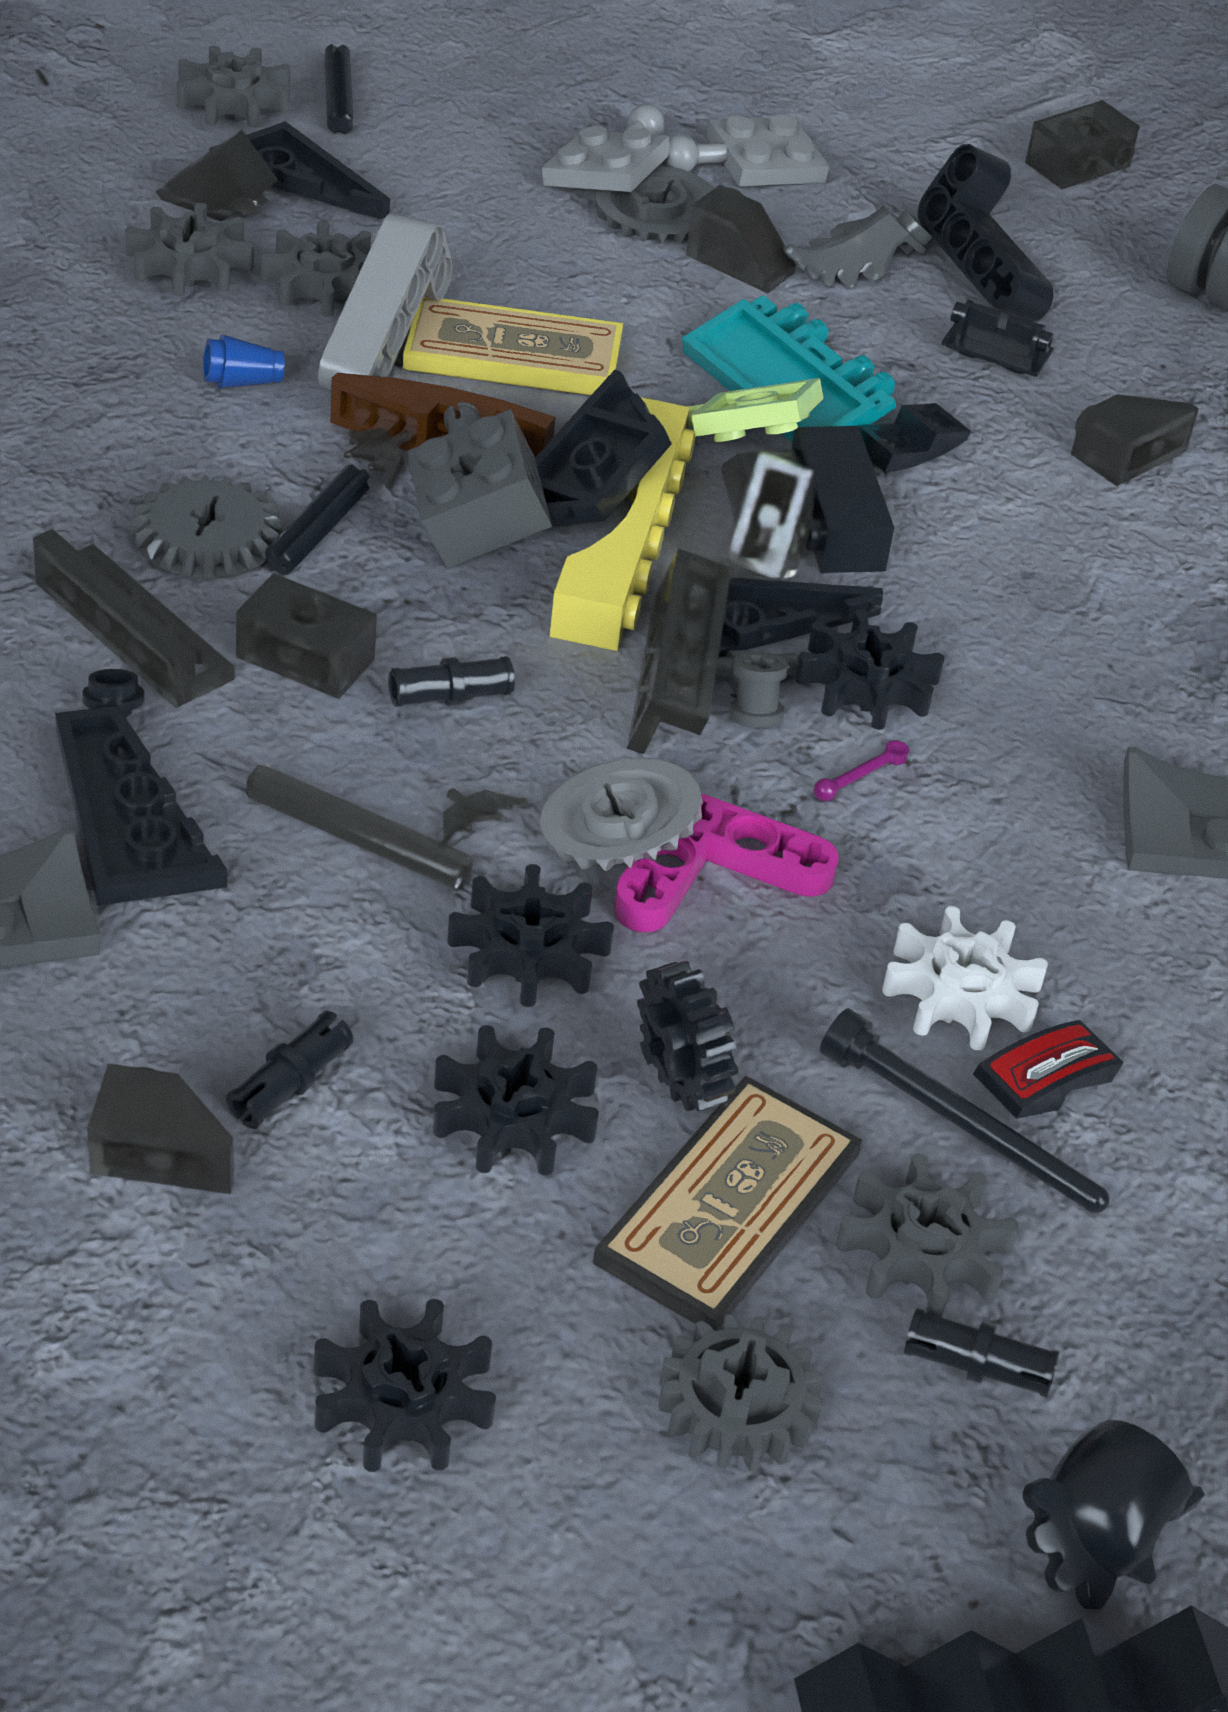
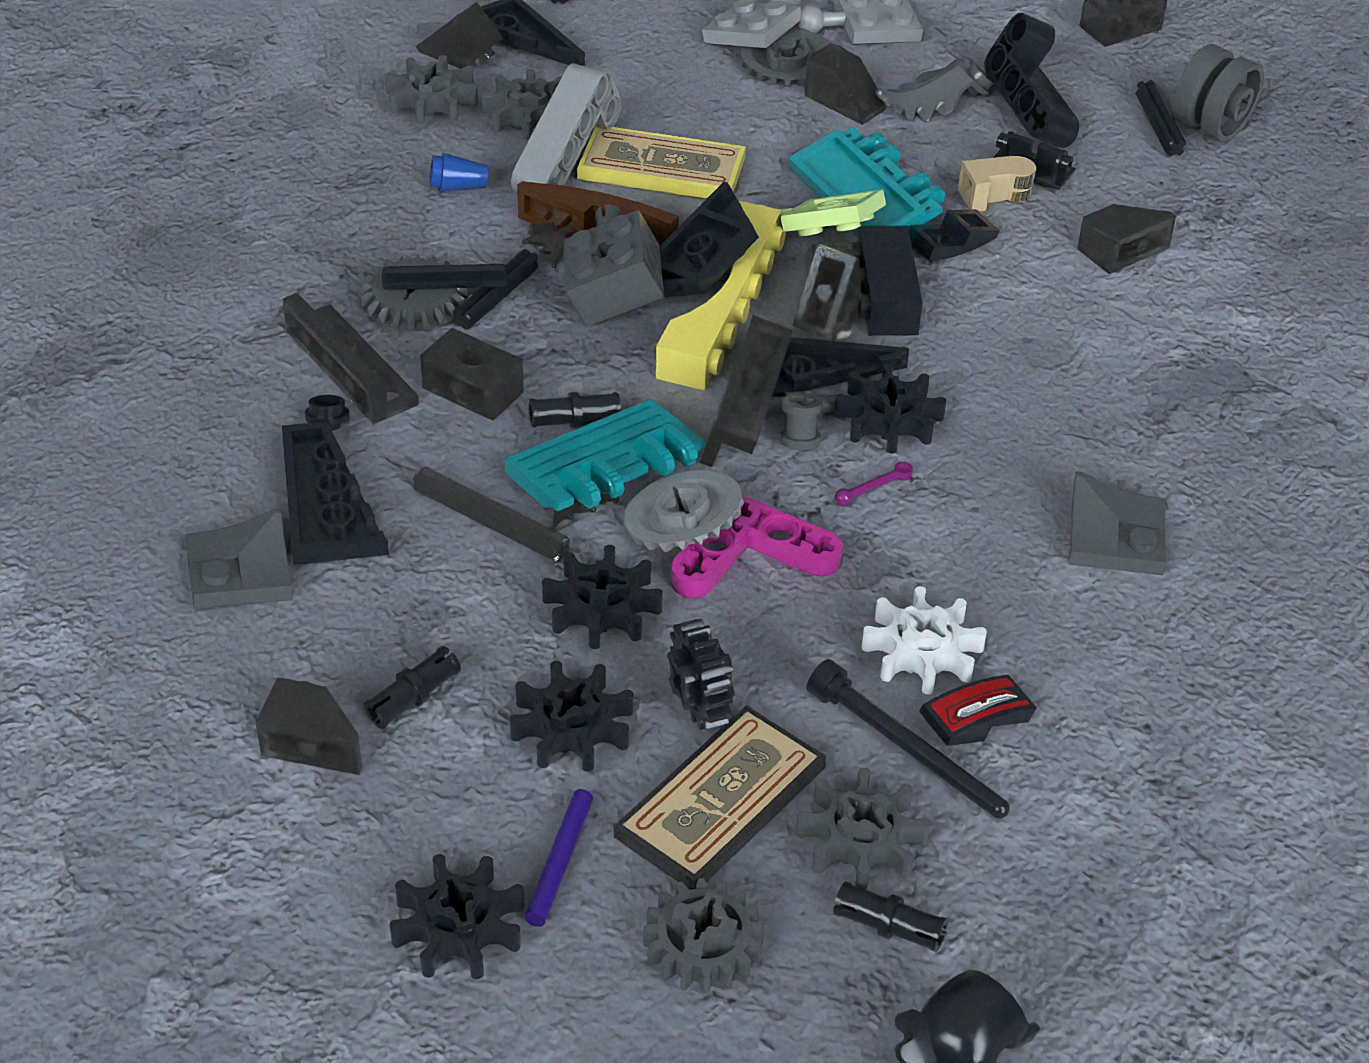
camera: 10 degrees right, 0 degrees up
none -> black axle [381,264,507,290]
none -> teal hinge [505,399,705,512]
none -> dark purple bar [524,789,593,926]
none -> tan leg [958,156,1036,211]
none -> black axle [1135,80,1186,156]

